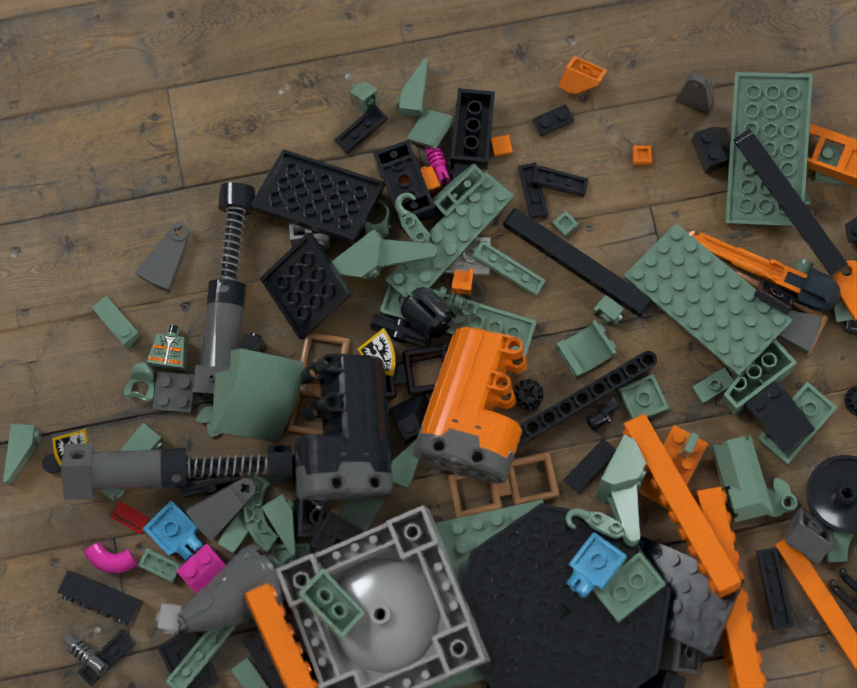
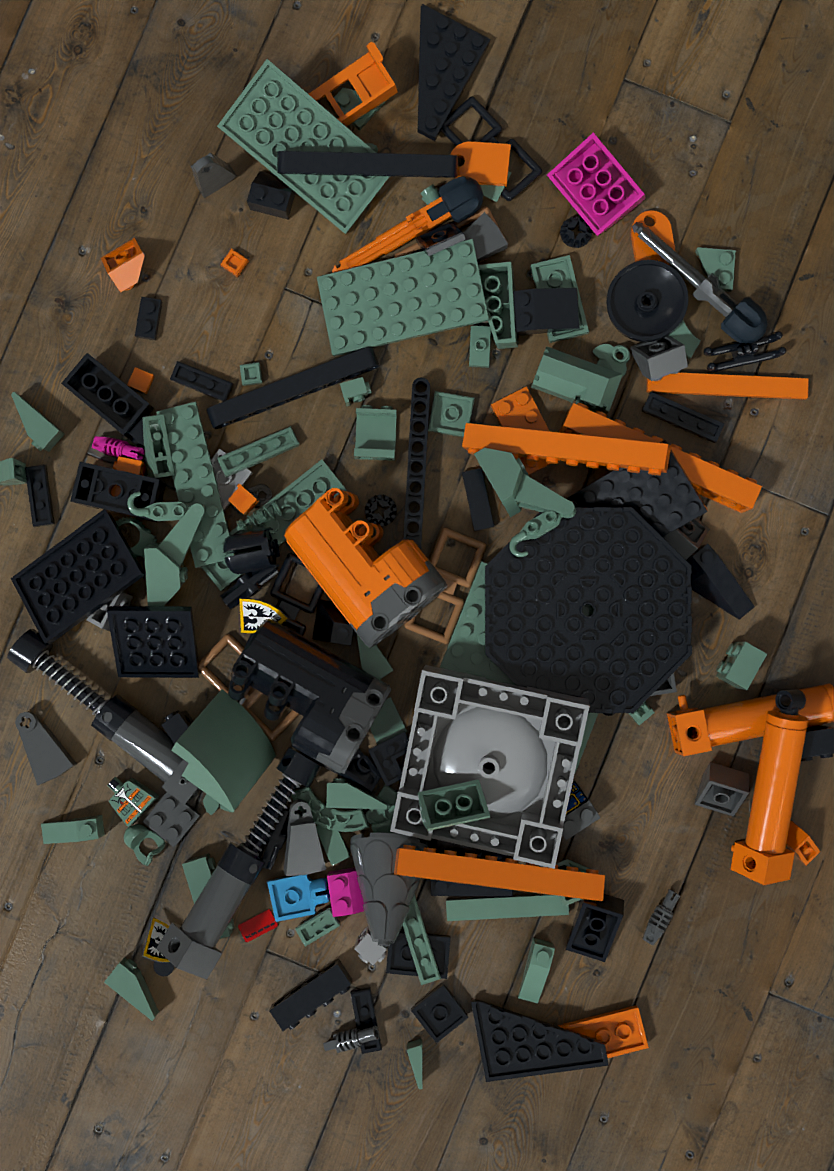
camera: 55 degrees left, 10 degrees up
dark pink cylinder [84,542,138,573] -> none
sand green tile [407,109,455,149] -> none
black tile [530,165,589,198] -> none
dark azure plate [567,532,627,598] -> none
black connector [585,397,622,432] -> none
sand green tile [592,552,666,623] -> none
sand green tile [678,432,699,458] -> none

